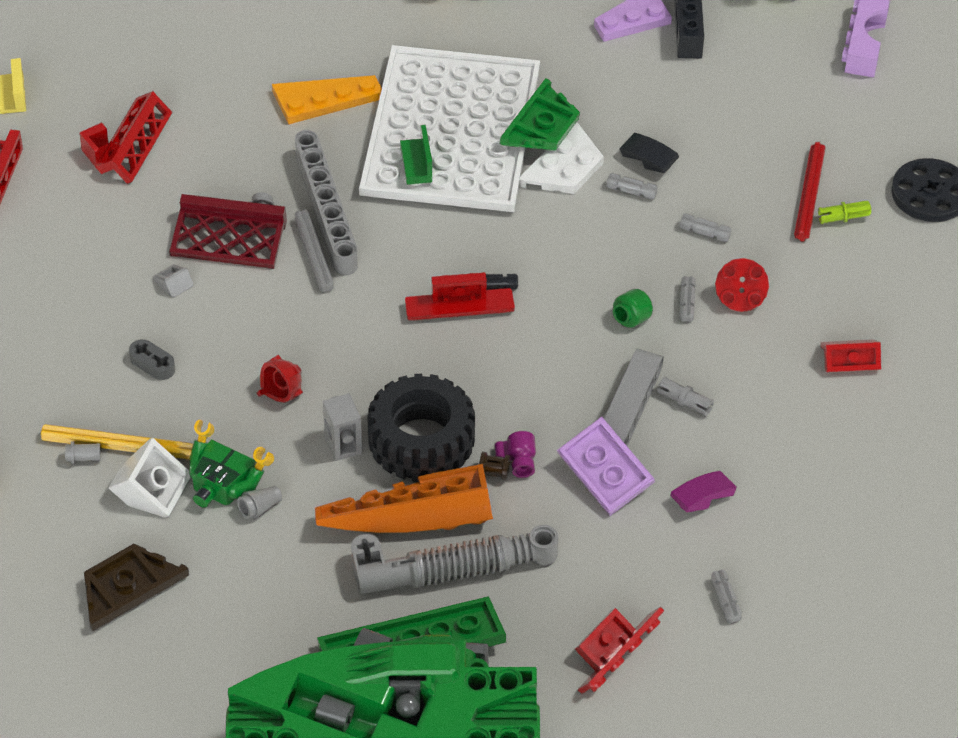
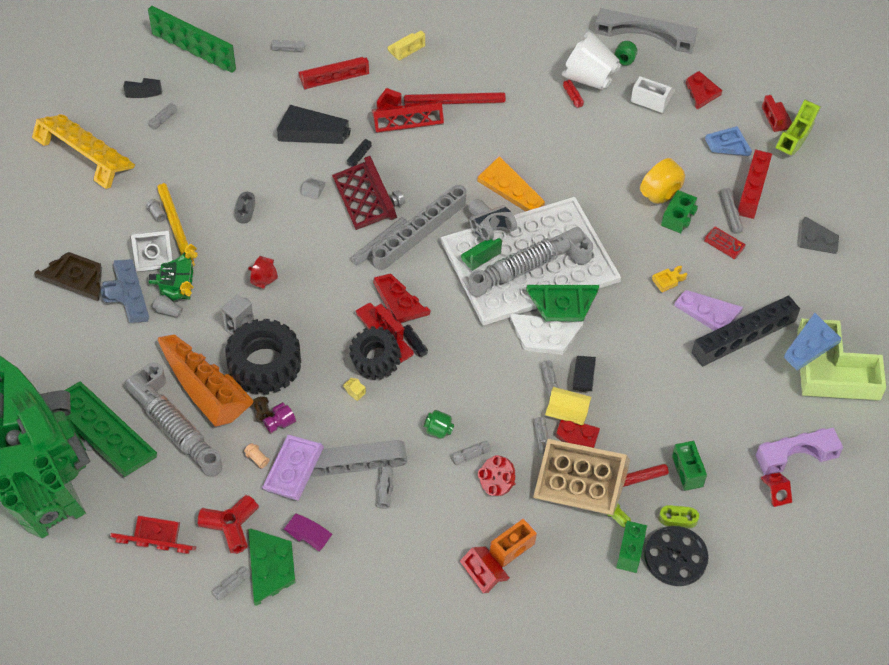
camera: 60 degrees right, 5 degrees up
none -> sand blue plate [101,259,149,323]
none -> red piece [197,495,259,554]
none -> light nougat pin [244,443,270,469]
none -> green wing [248,529,296,606]
none -> black slope [277,105,351,144]
none -> light yellow piece [343,377,366,401]
none -> black axle [347,139,372,167]
none -> black tyre [349,326,401,380]
none -> red wing [373,273,431,323]
none -> red axle [404,92,506,105]
none -> light grey connector [469,199,517,241]
none -> light grey piece [469,226,593,296]
none -> orange brick [489,518,537,567]
none -> tan slope [533,439,630,515]
none -> light yellow panel [545,387,591,425]
none -> red wing [556,420,600,448]
none -> green brick [616,521,647,573]
none -> yellow plate [652,266,688,293]
none -> lime beam [659,505,699,528]
none -> green brick [672,441,707,491]
none -> red bracket [761,472,792,507]

